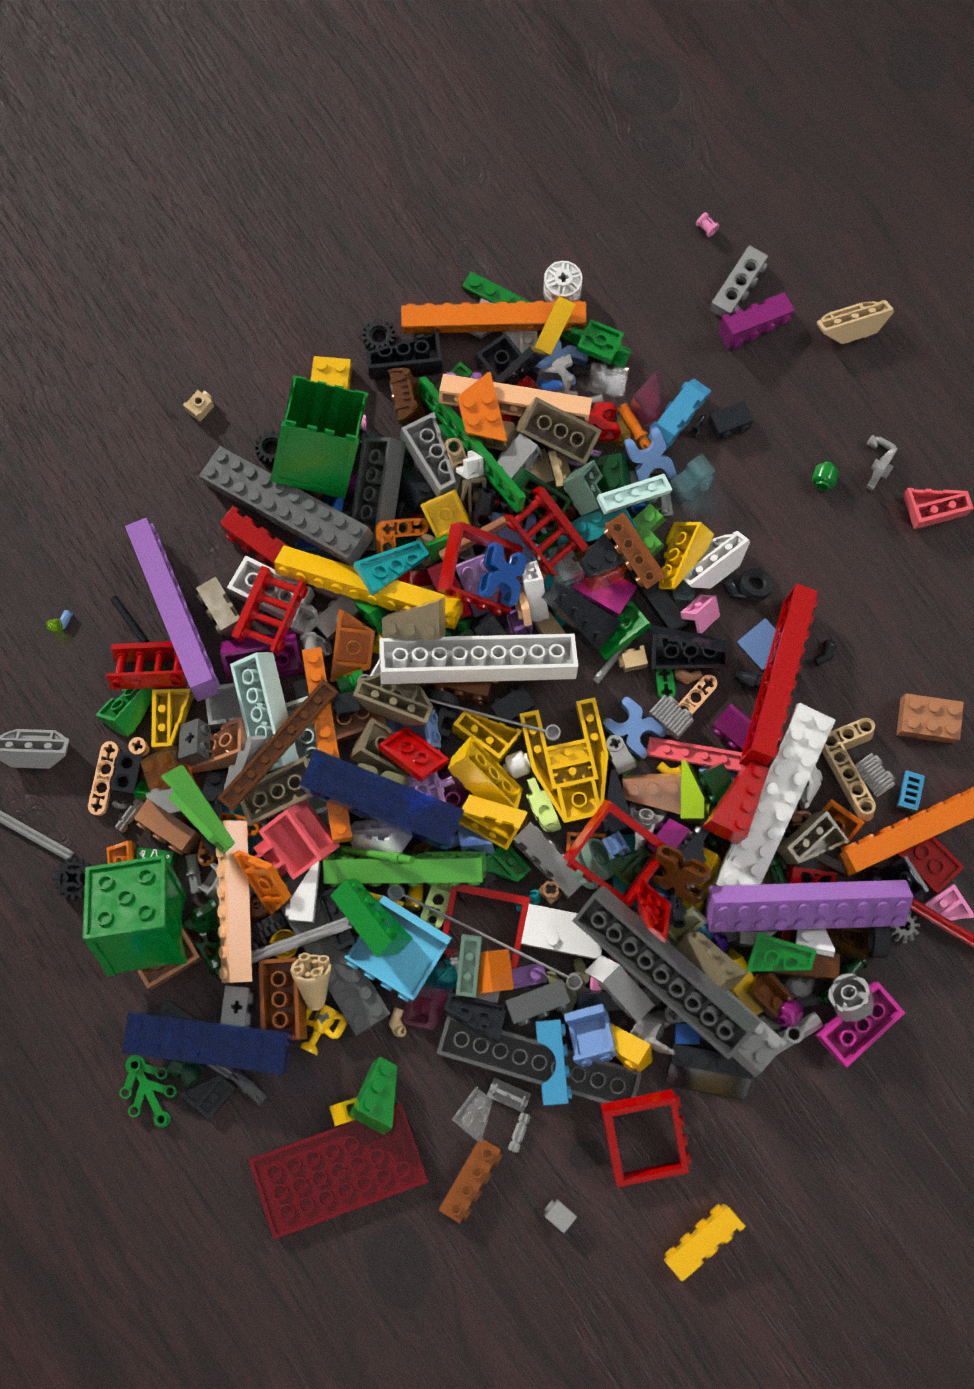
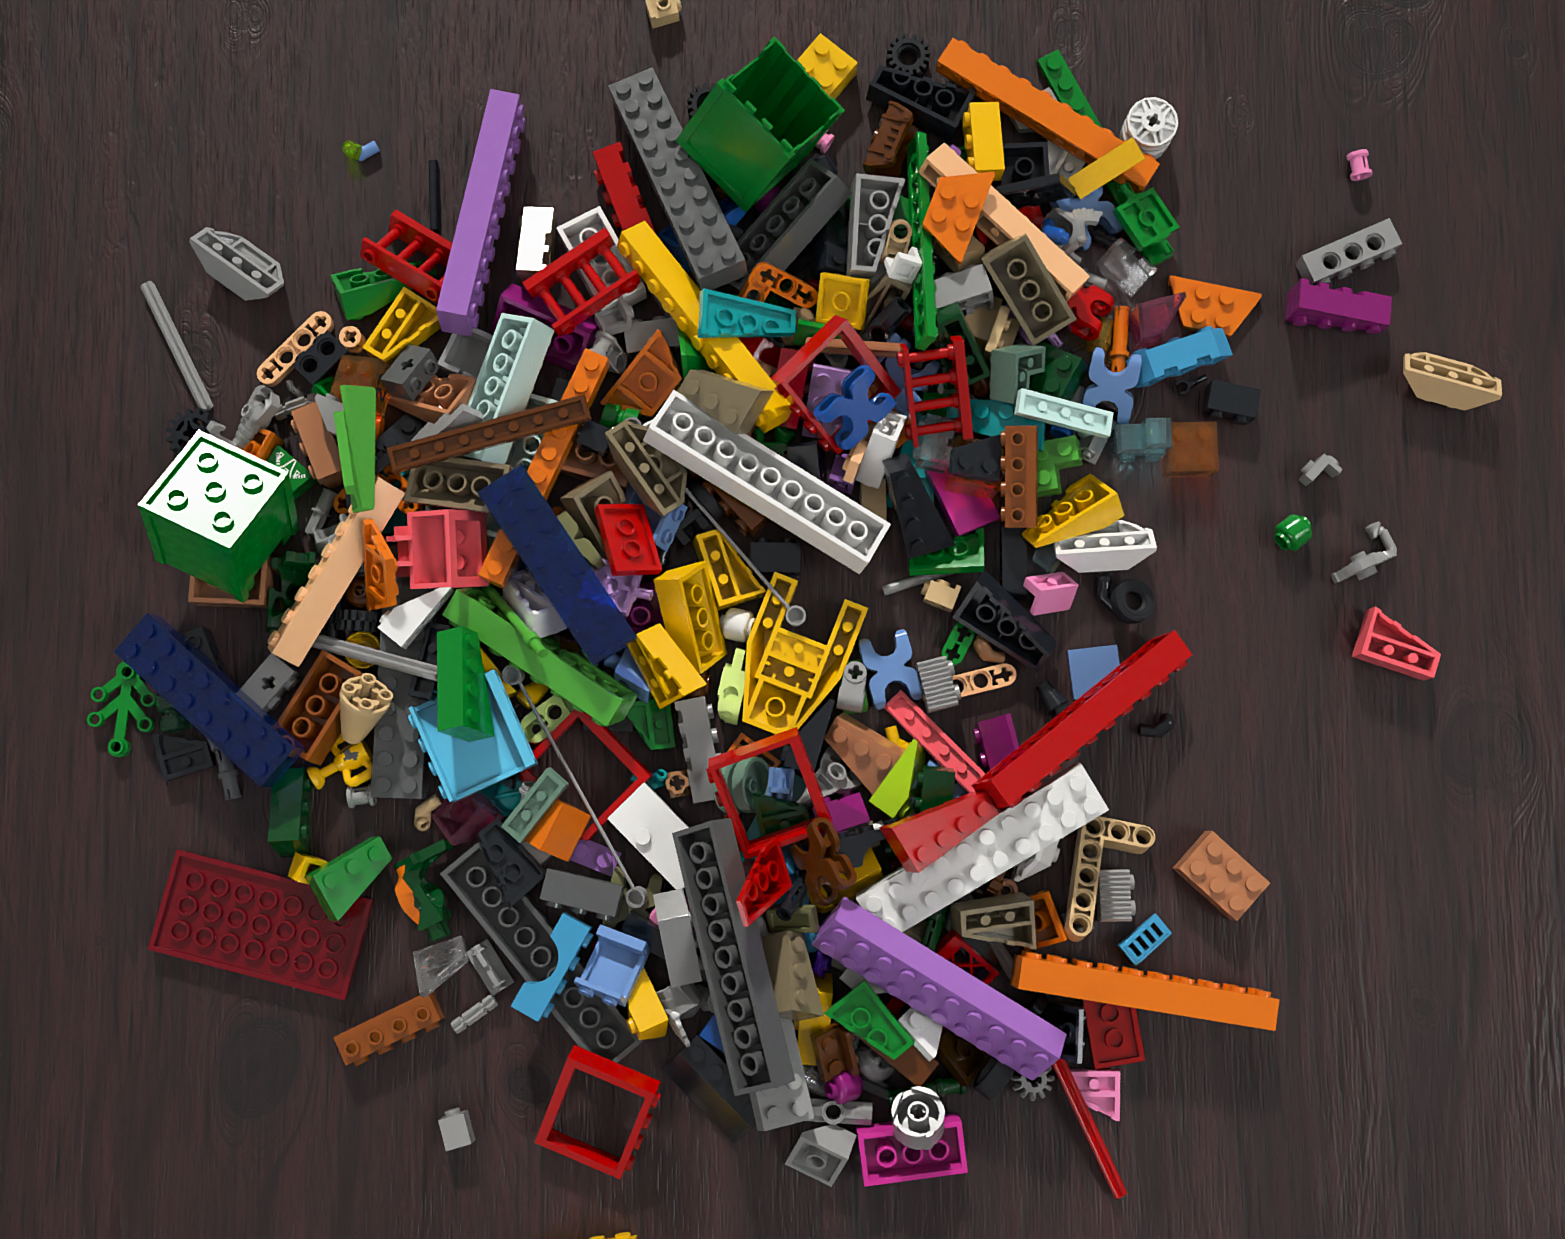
camera: 30 degrees right, 5 degrees up
none -> light grey animal [206,385,280,450]
none -> dark green wedge [268,767,313,858]
none -> light grey bush [346,784,377,808]
none -> dark green hips [394,837,455,942]
none -> light grey slope [785,1124,857,1187]
none -> yellow wedge [962,102,1005,181]
none -> clear orange brick [1161,422,1219,477]
none -> orange wing [1167,275,1262,338]
none -> light grey bracket [1298,453,1343,486]

